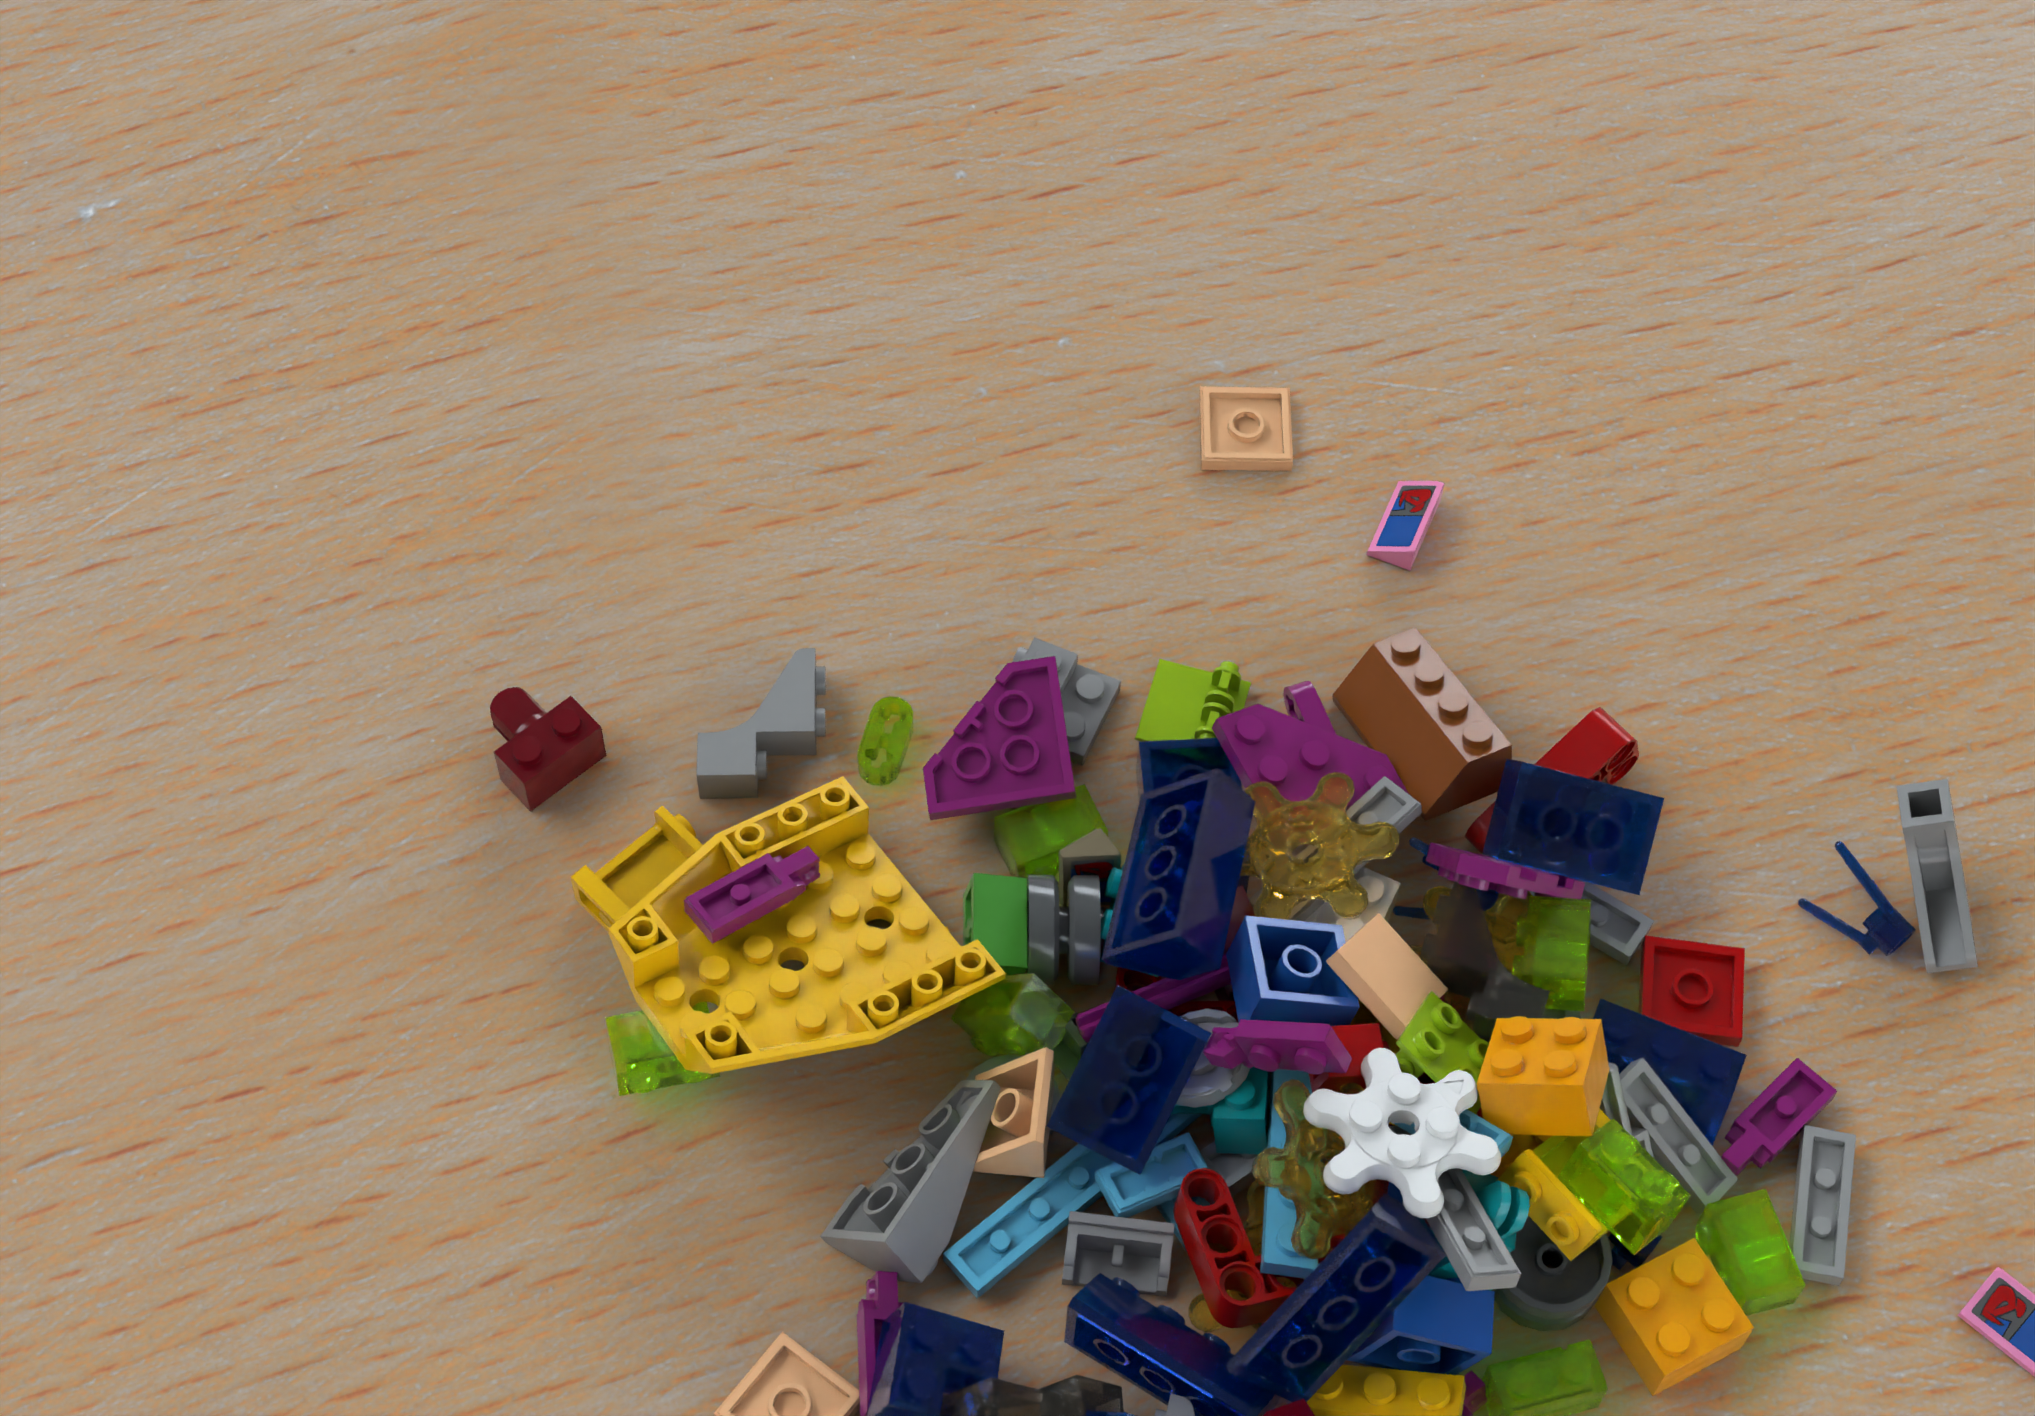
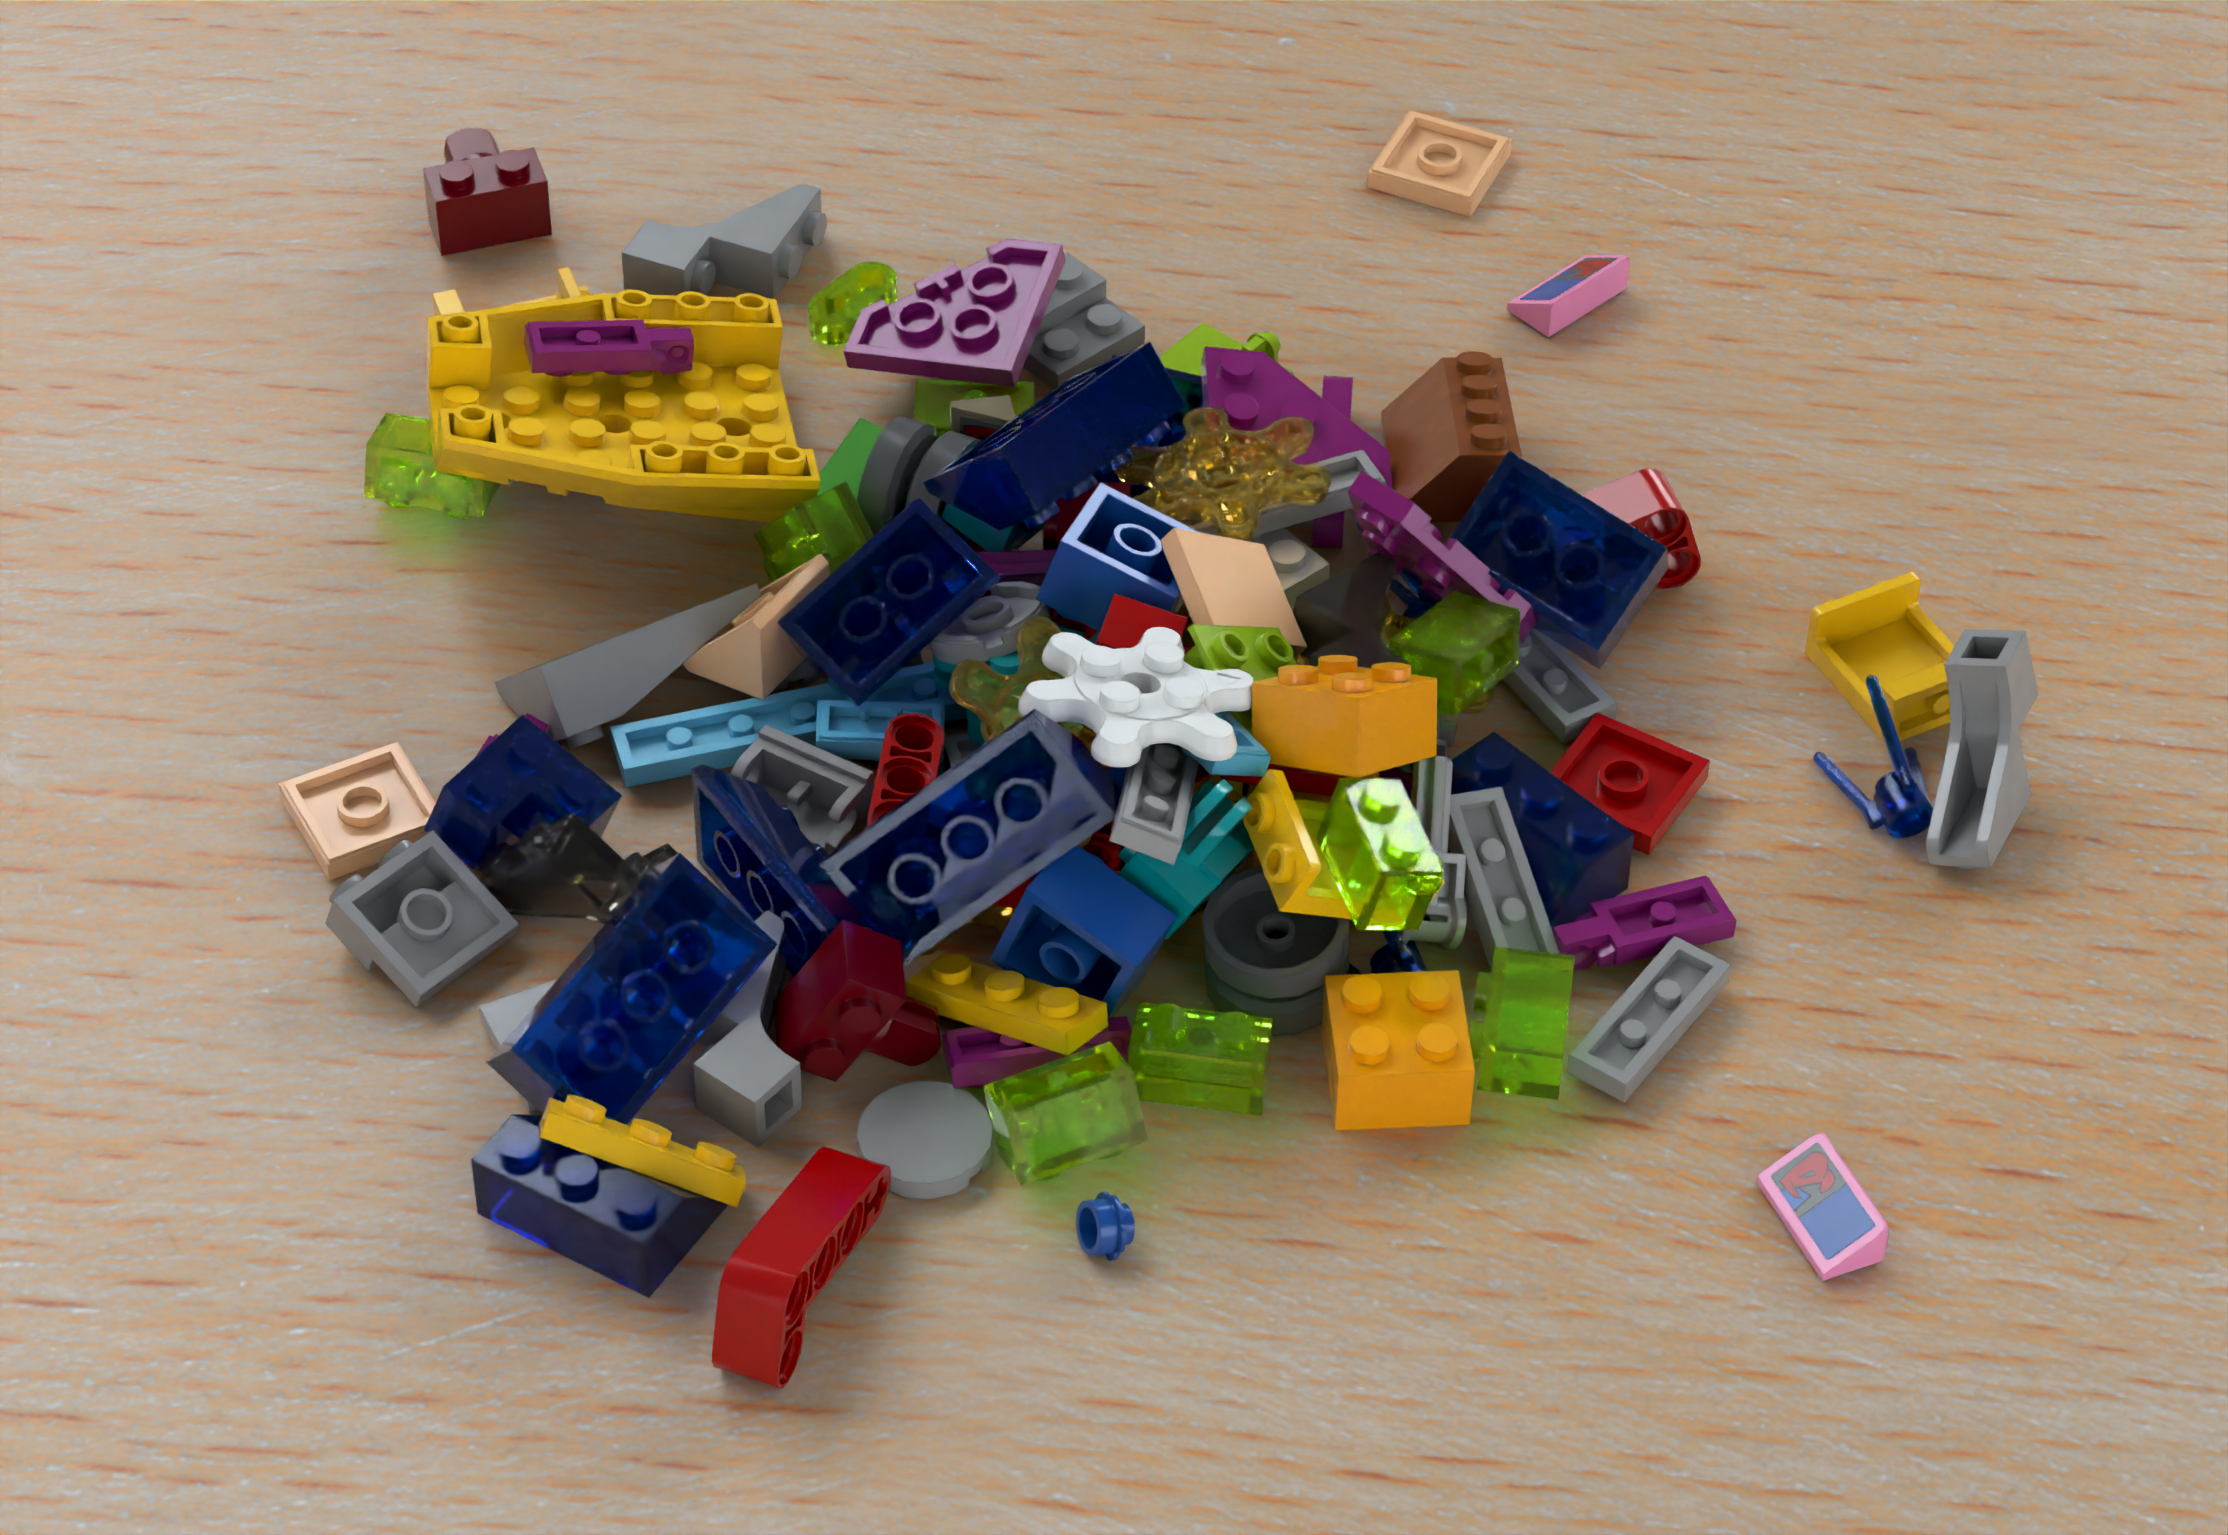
camera: 25 degrees right, 15 degrees down
magenta hinge [1203,1019,1352,1075] -> none
none -> yellow panel [1805,572,1955,746]

